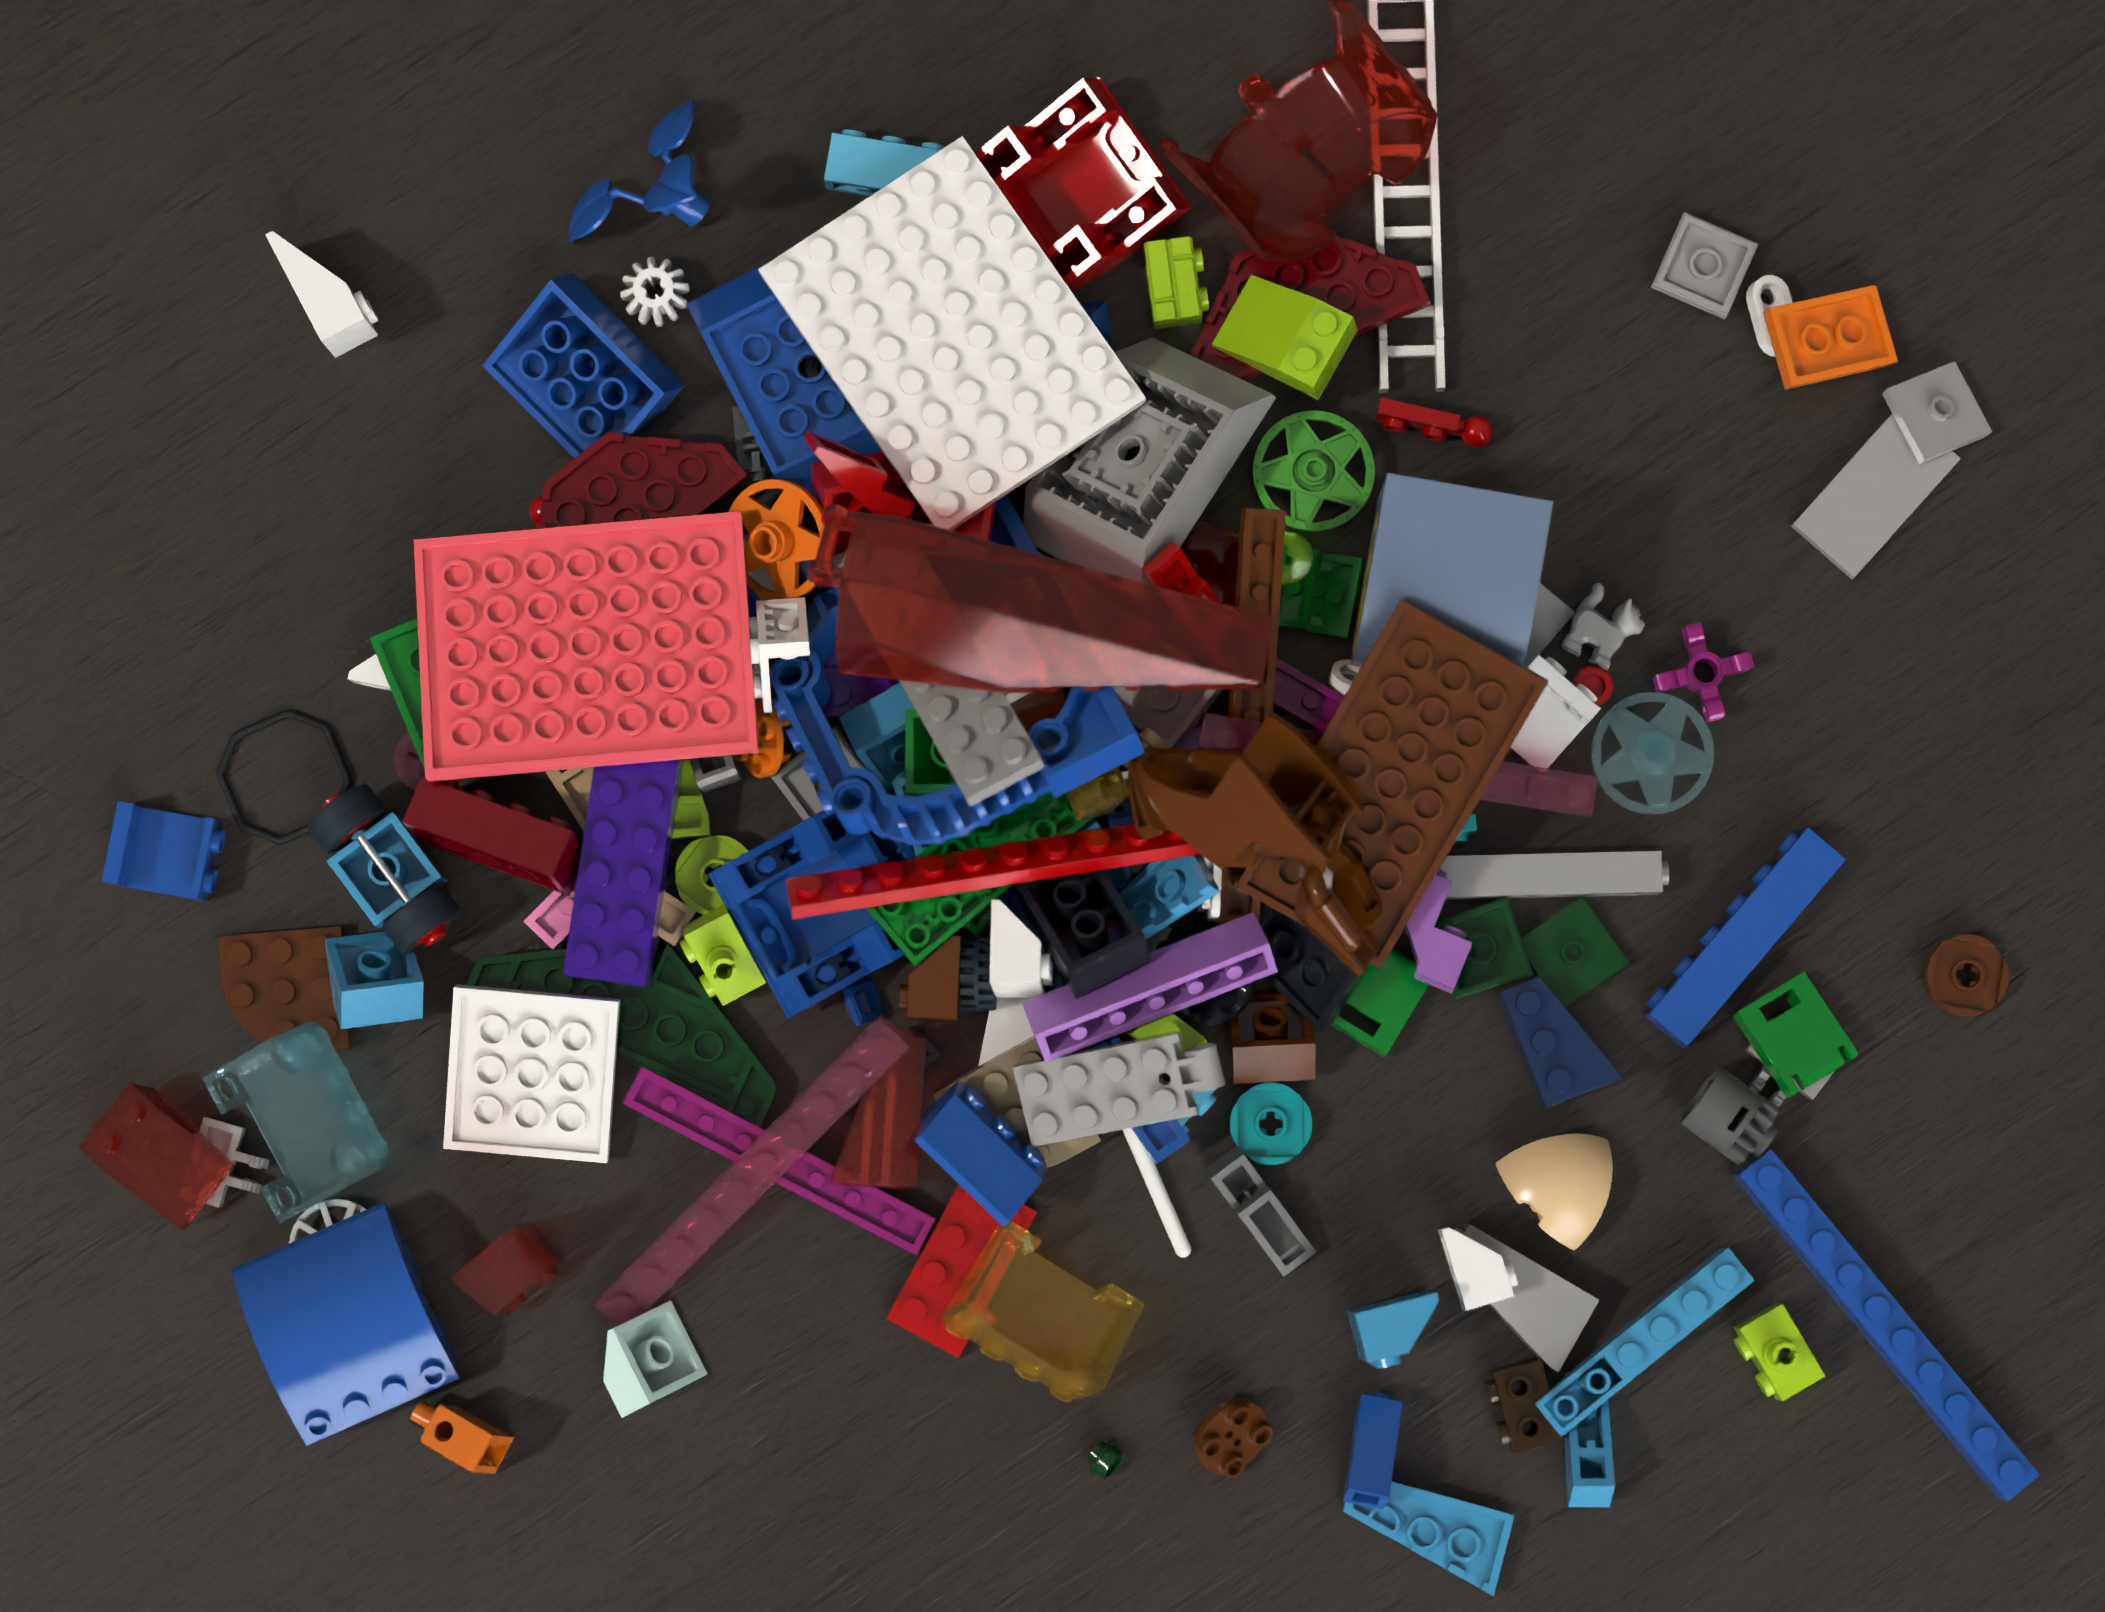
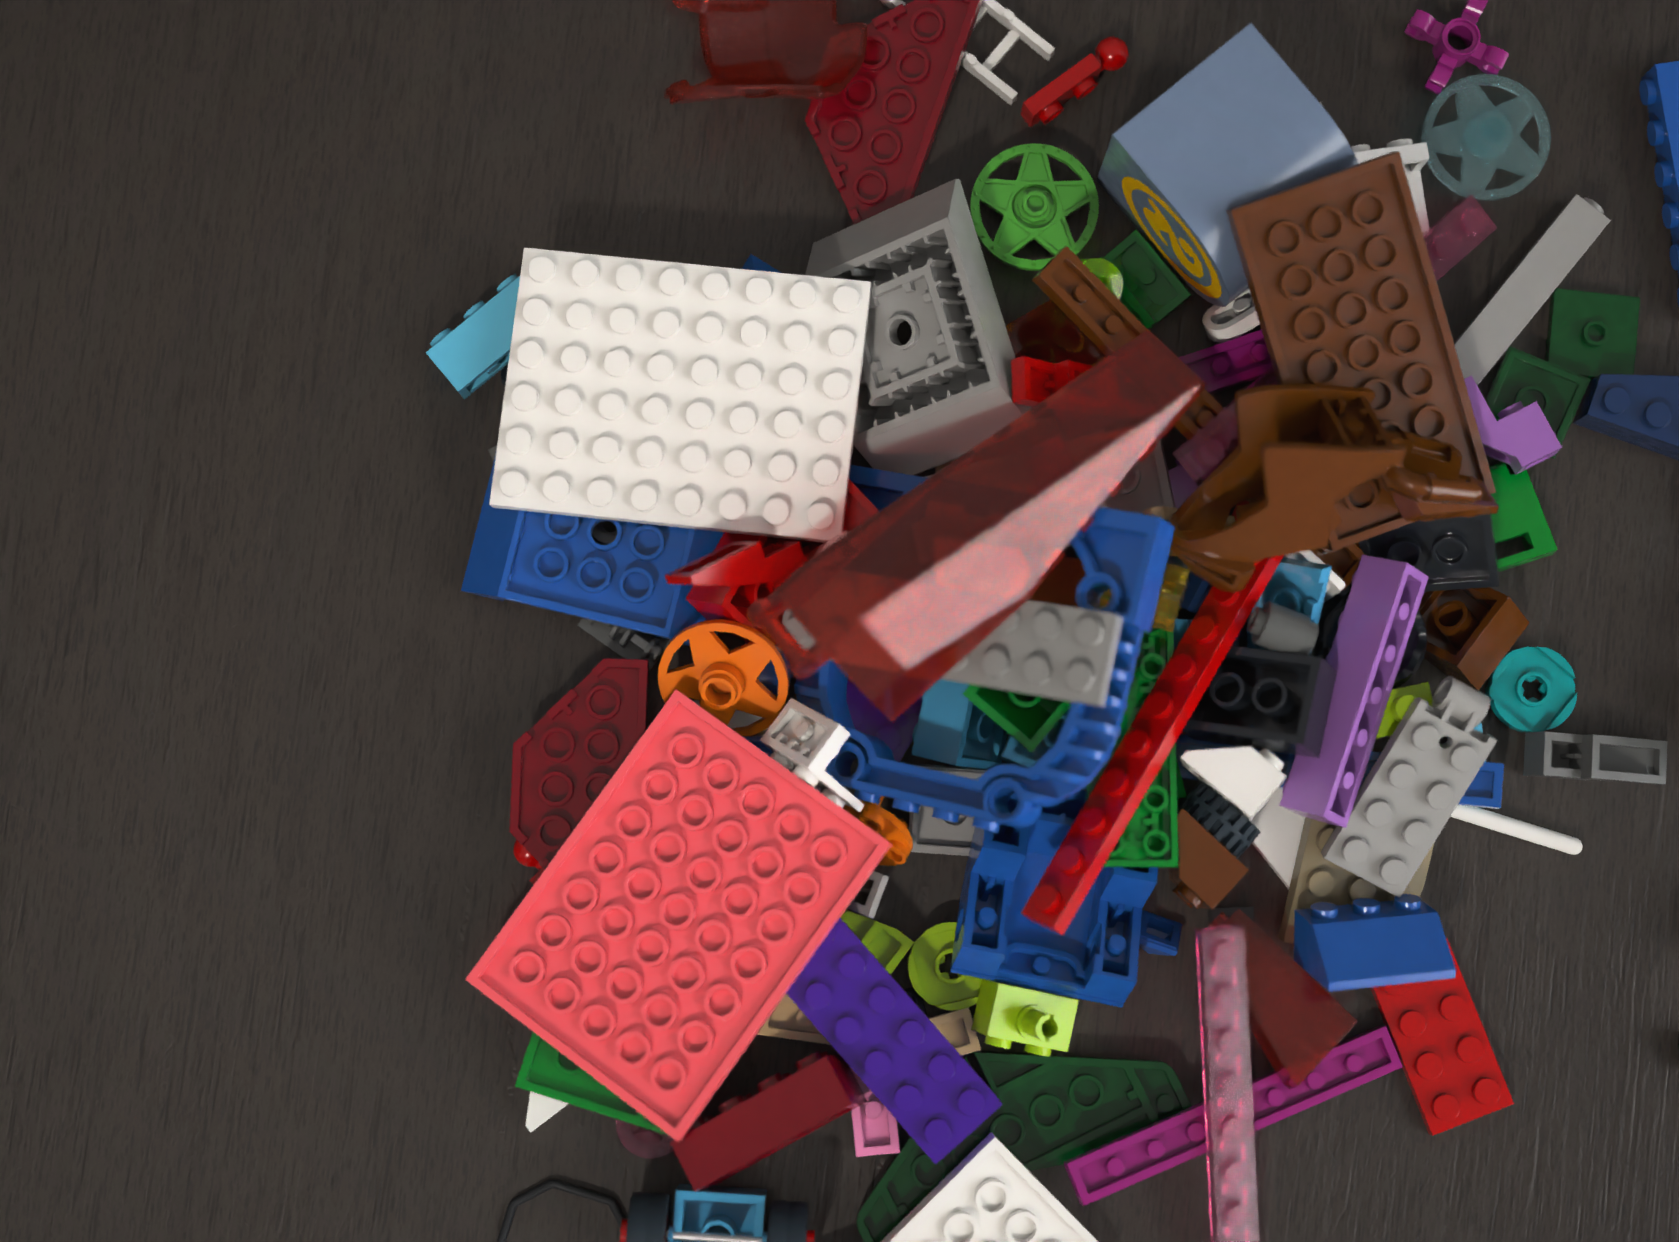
camera: 50 degrees left, 0 degrees up
white slope [266,231,379,358] -> none
blue slope [482,273,685,458] -> none
blue plant [569,99,709,244] -> none
white gear [620,257,690,327] -> none
clear yellow windscreen [942,1221,1146,1403] -> none
red slope [975,77,1193,292] -> none
lime brick [1143,236,1209,329] -> none
lime slope [1212,275,1358,400] -> none
light grey animal [1561,583,1645,670] -> none
red tile [1571,666,1613,706] -> none
none -> dark grey brick [1247,601,1319,656]

